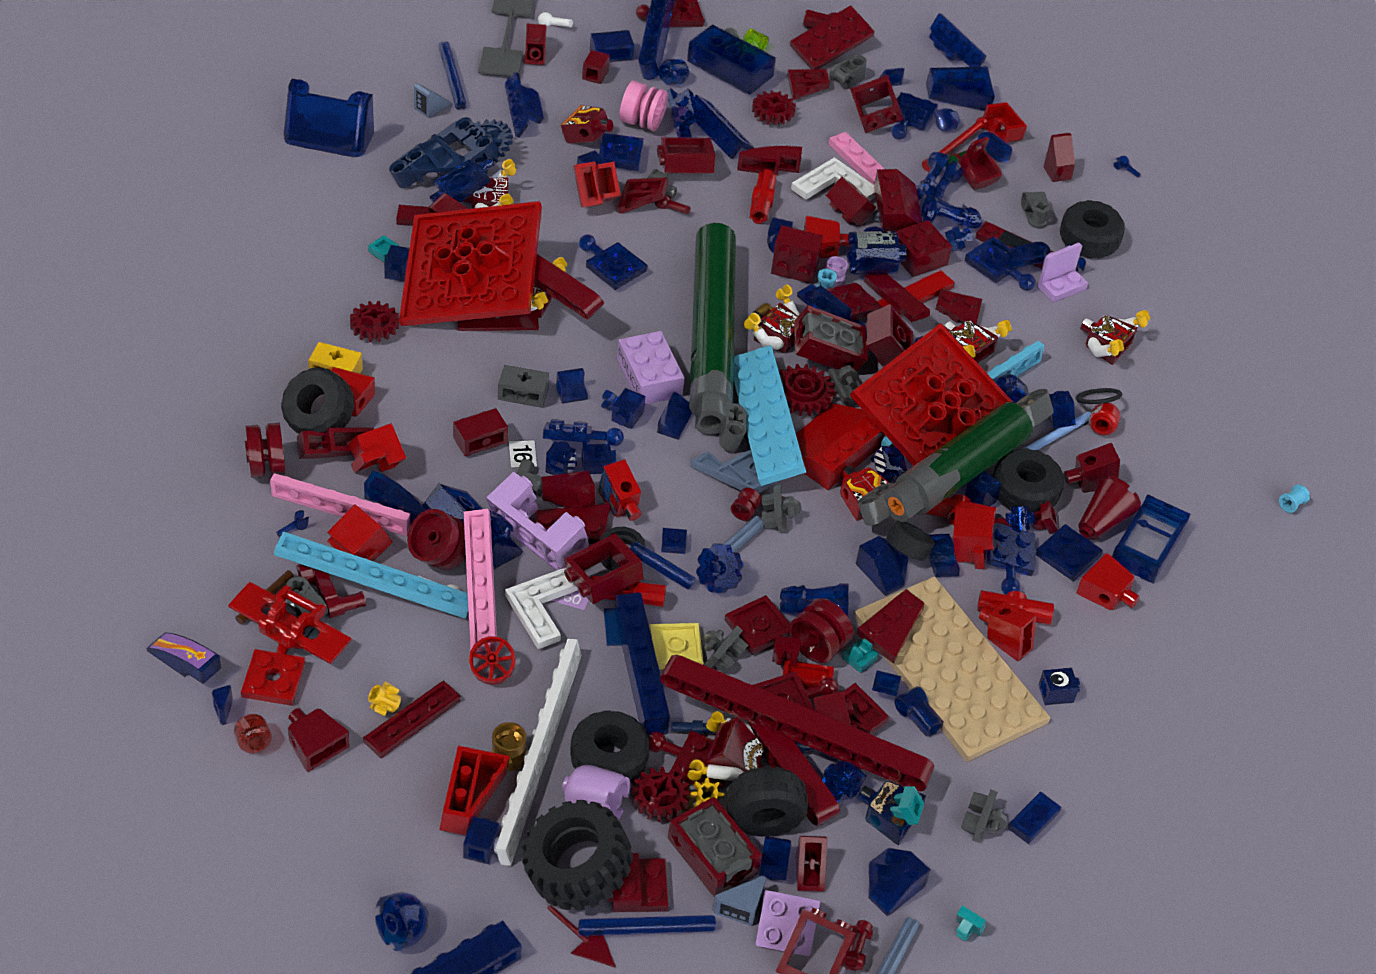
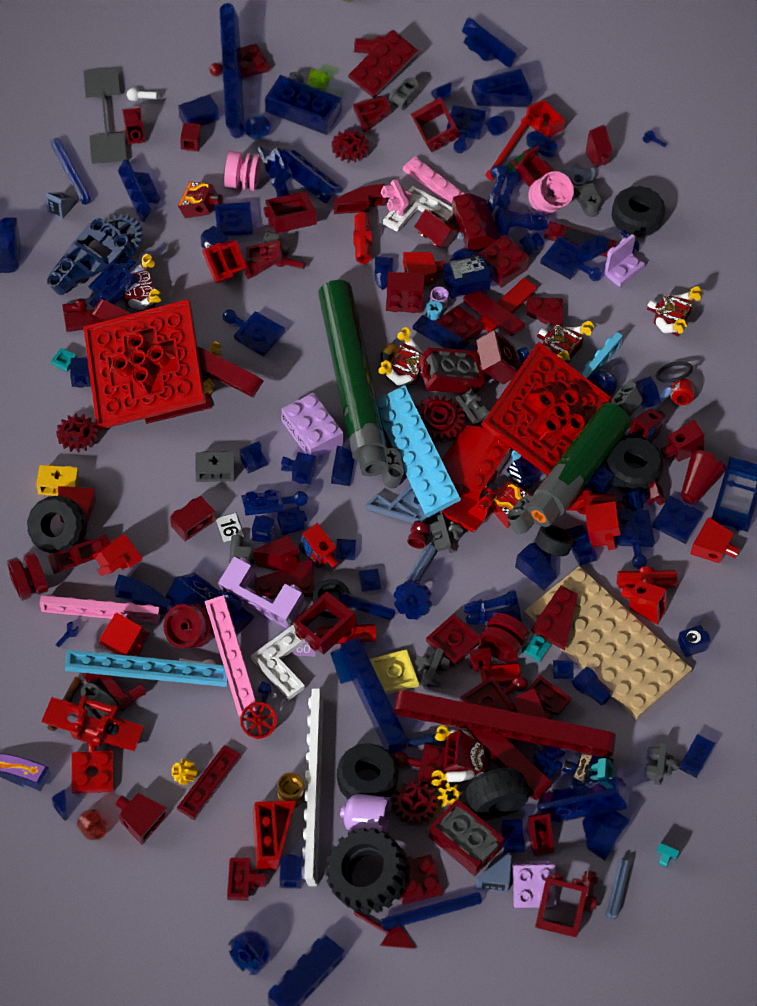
camera: 10 degrees left, 10 degrees up
none -> dark red arm [62,298,87,313]
none -> dark red hinge [227,858,266,901]
none -> clear blue hand [258,681,272,711]
none -> clear blue plate [335,539,356,560]
none -> bright pink hips [381,179,412,216]
none -> red plate [442,491,497,533]
none -> bright pink wheel [528,171,574,214]
none -> clear blue slope [537,777,629,824]
none -> sand blue plate [561,162,595,189]
none -> dark red torso [627,408,666,442]

